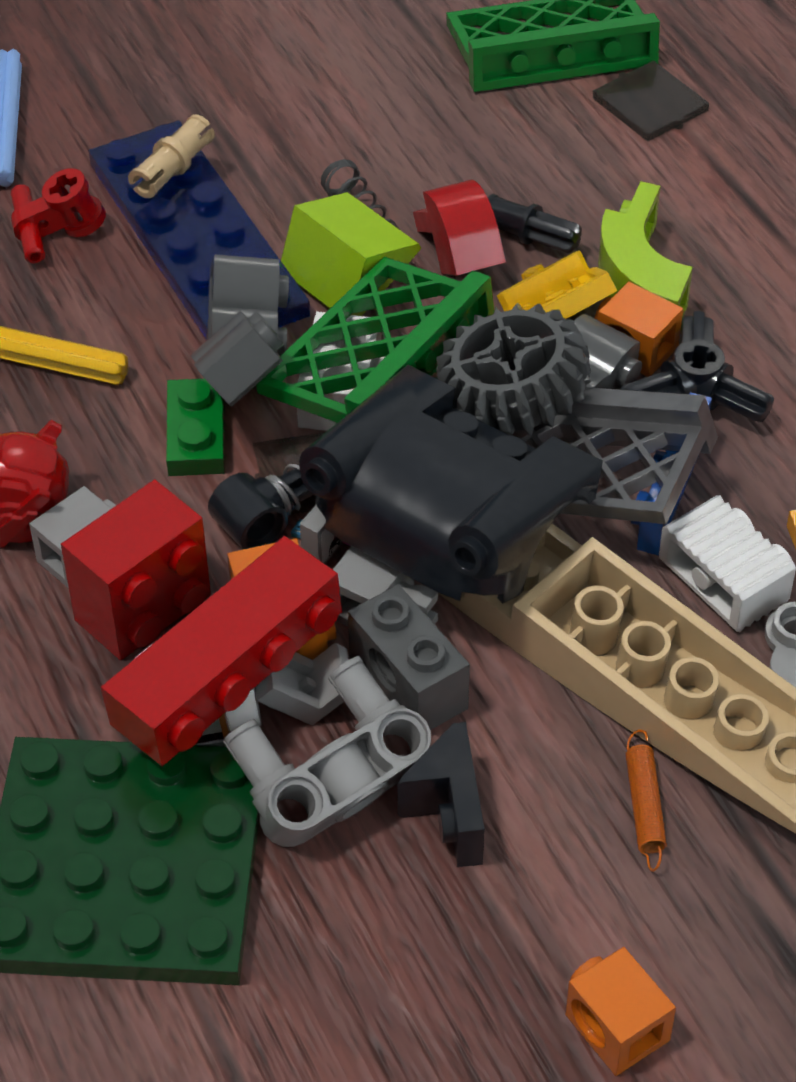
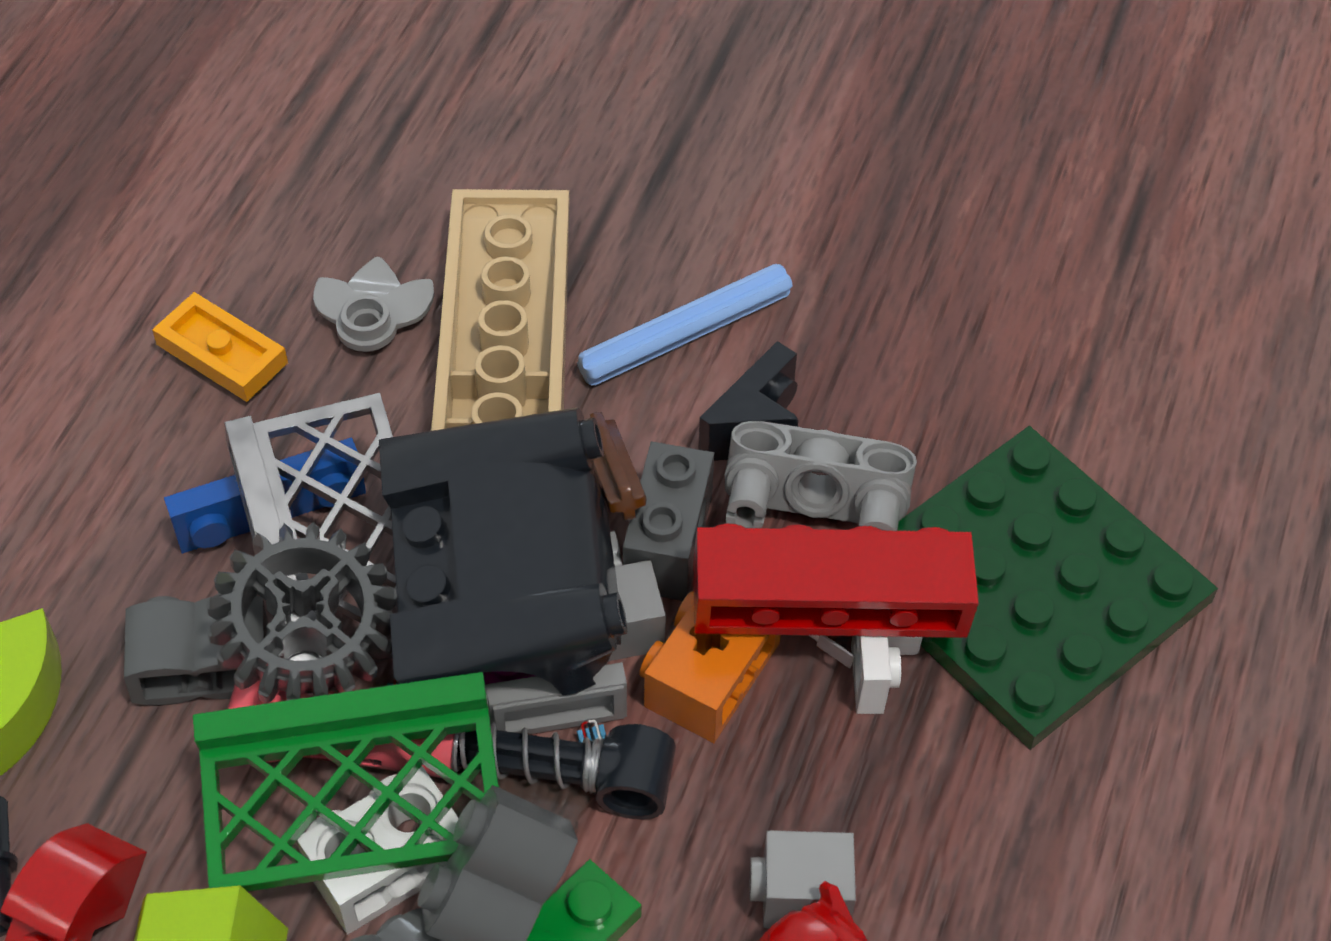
camera: 135 degrees left, 5 degrees up
red brick [61,479,211,661] -> none
yellow slope [497,250,617,319] -> none
orange brick [565,947,676,1076] -> none
orange brick [594,281,683,377] -> none
black bush [620,311,774,422] -> none
orange piece [626,730,667,872] -> none
white brick [659,495,796,632] -> none
none -> light blue axle [577,264,793,386]
none -> reddish brown axle [590,412,647,520]

